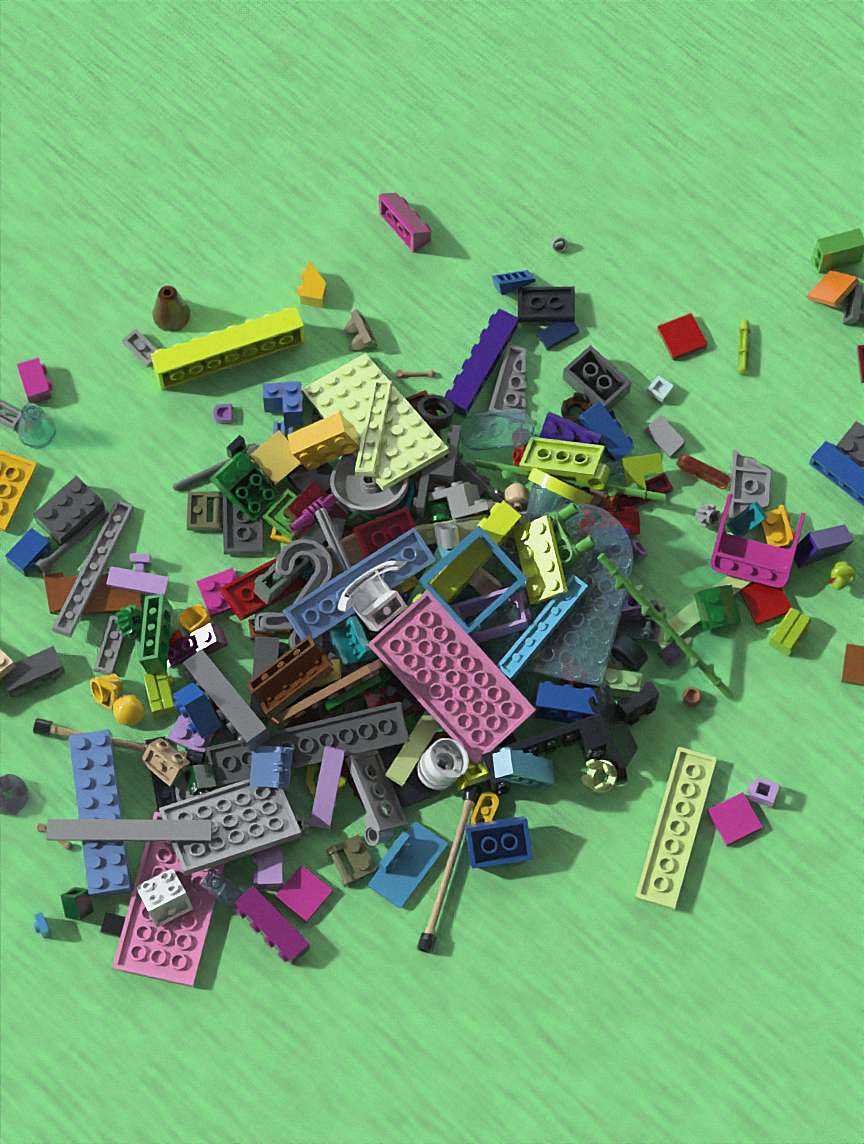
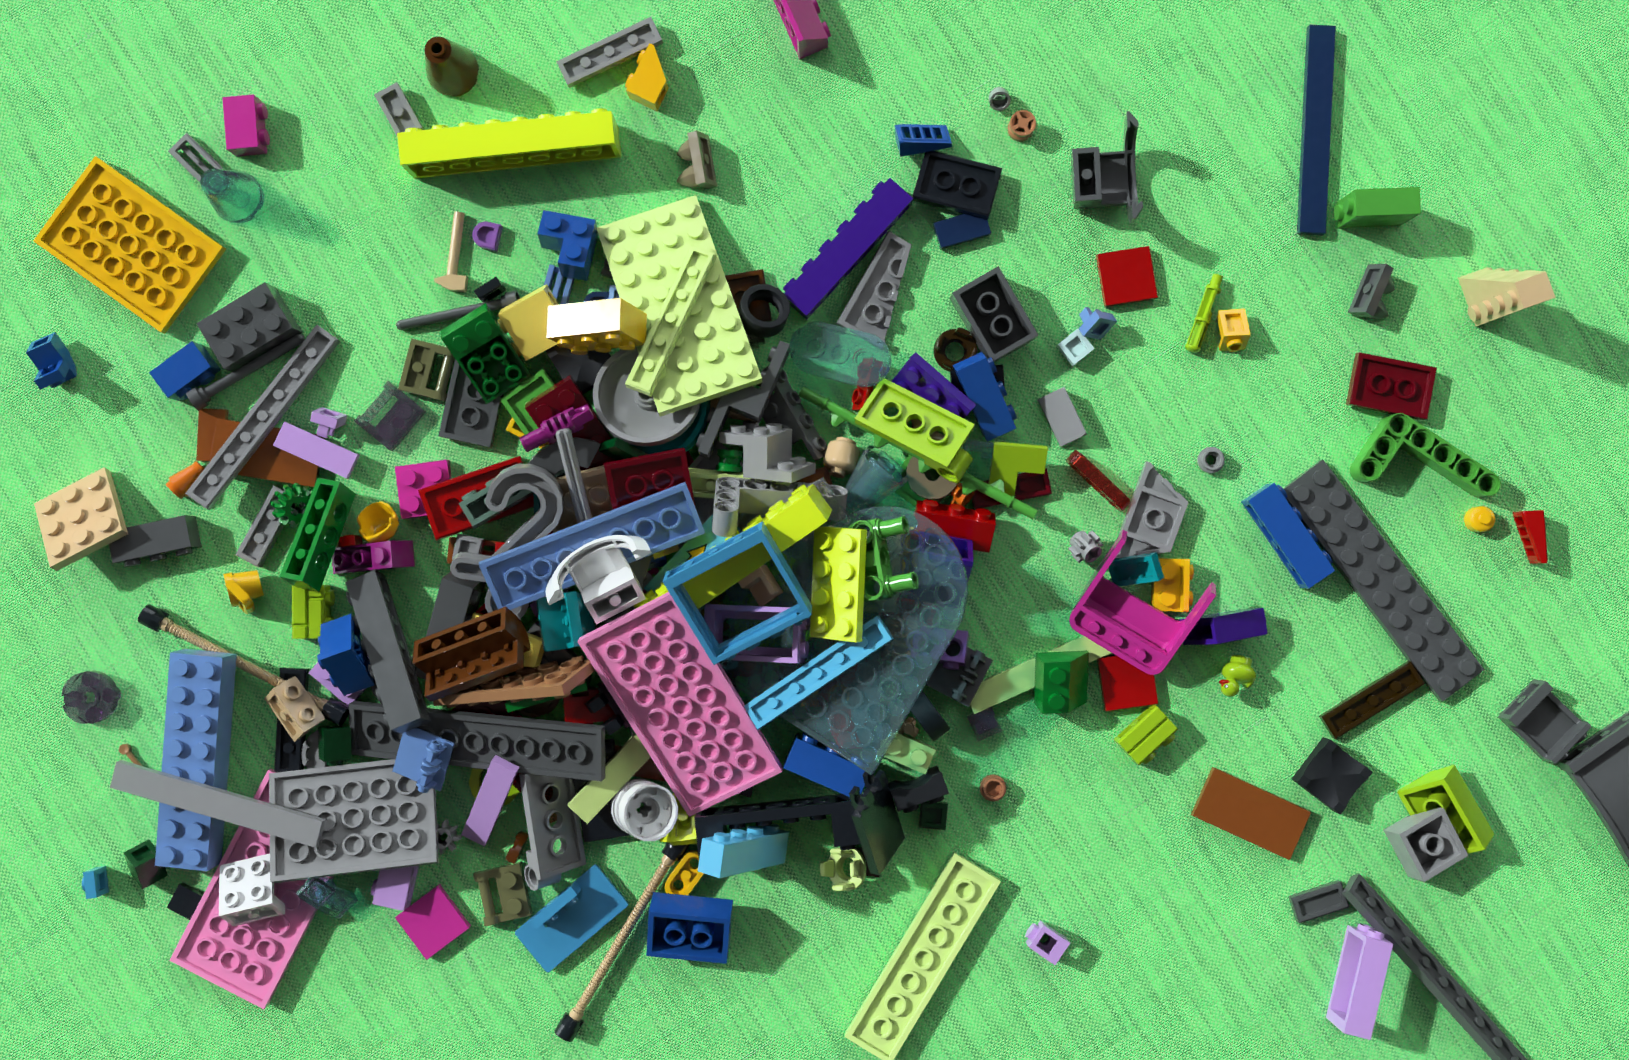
camera: 15 degrees right, 20 degrees up
yellow hair [113,695,145,727] -> none
magenta brick [235,886,310,965] -> none
medium nougat hinge [396,370,436,378] -> none
neon yellow piece [528,467,593,508] -> none
bright green plant [597,553,734,699] -> none
medium lavender tile [630,540,648,560] -> none
dark pink tile [707,792,763,846] -> none
orange tile [807,270,859,307] -> none
none -> orange cone [165,461,205,499]
none -> plate [354,380,426,451]
none -> tan piece [434,212,468,293]
none -> reddish brown tile [506,831,529,864]
none -> light grey plate [556,17,663,88]
none -> dark green tile [919,801,948,830]
none -> nougat wheel [1007,110,1036,142]
none -> dark grey piece [1071,111,1143,224]
none -> medium blue tile [1079,307,1117,340]
none -> light grey plate [1197,447,1225,473]
none -> yellow bracket [1217,309,1251,352]
none -> dark blue tile [1297,24,1336,235]

